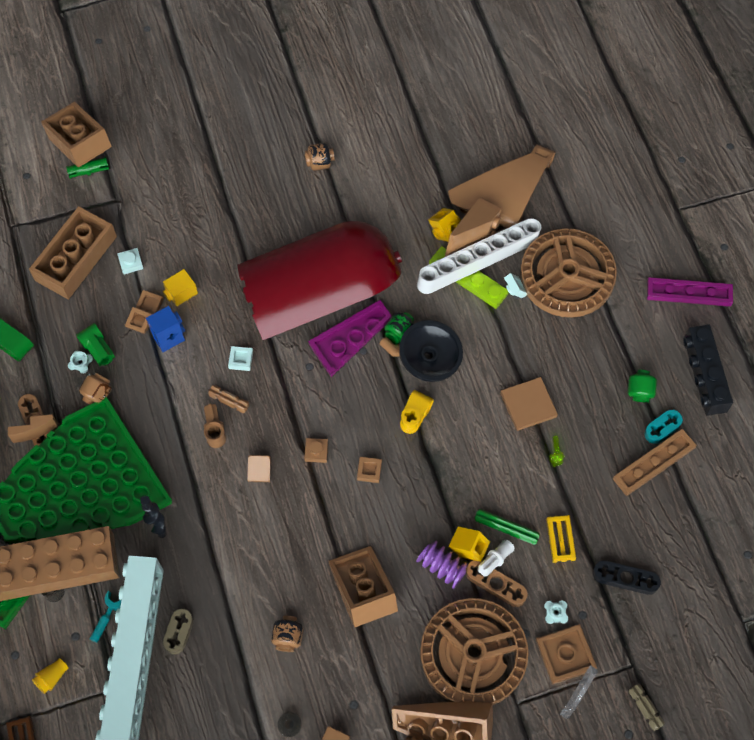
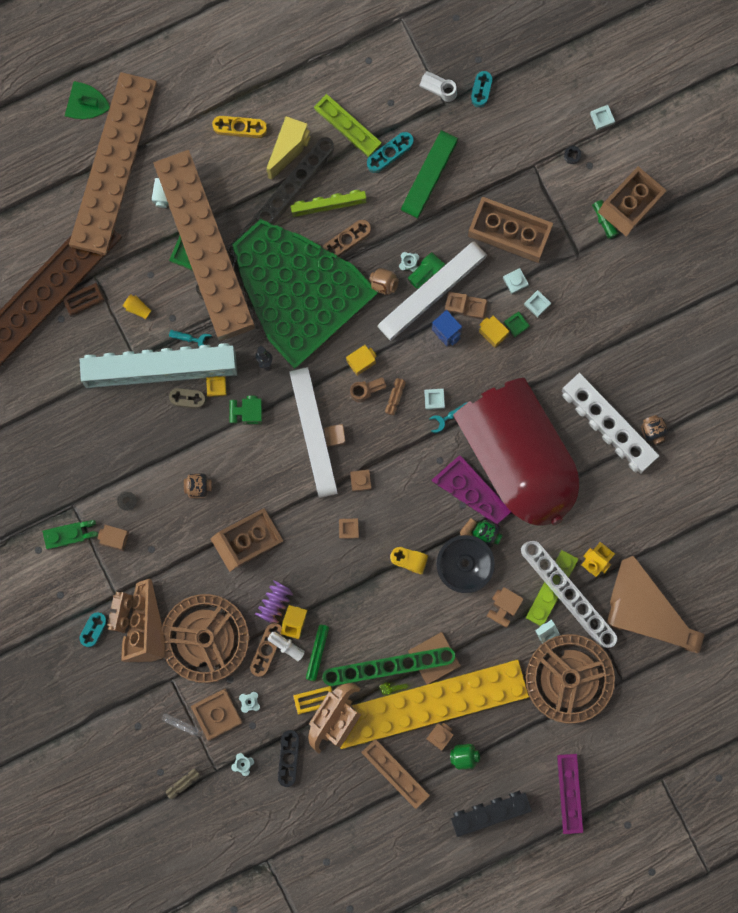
camera: 85 degrees right, 15 degrees up
medium nougat slope [8,414,58,443] -> none
medium nougat slope [445,197,501,257] -> none
teal beam [644,410,683,444] -> none
none -> yellow tile [206,376,227,397]
none -> green brick [229,396,262,425]
none -> light aqua plate [231,753,254,776]
none -> white beam [289,367,338,498]
none -> medium nougat plate [308,683,361,754]
none -> green beam [323,647,456,686]
none -> yellow plate [340,660,529,749]
none -> yellow brick [346,345,377,376]
none -> white beam [377,241,487,341]
none -> medium nougat brick [426,723,453,751]
none -> teal piece [429,402,467,433]
none -> medium nougat brick [487,587,523,628]
none -> green tile [503,311,530,338]
none -> light aqua plate [524,290,551,318]
none -> white brick [562,373,659,474]
none -> black bush [564,146,581,165]

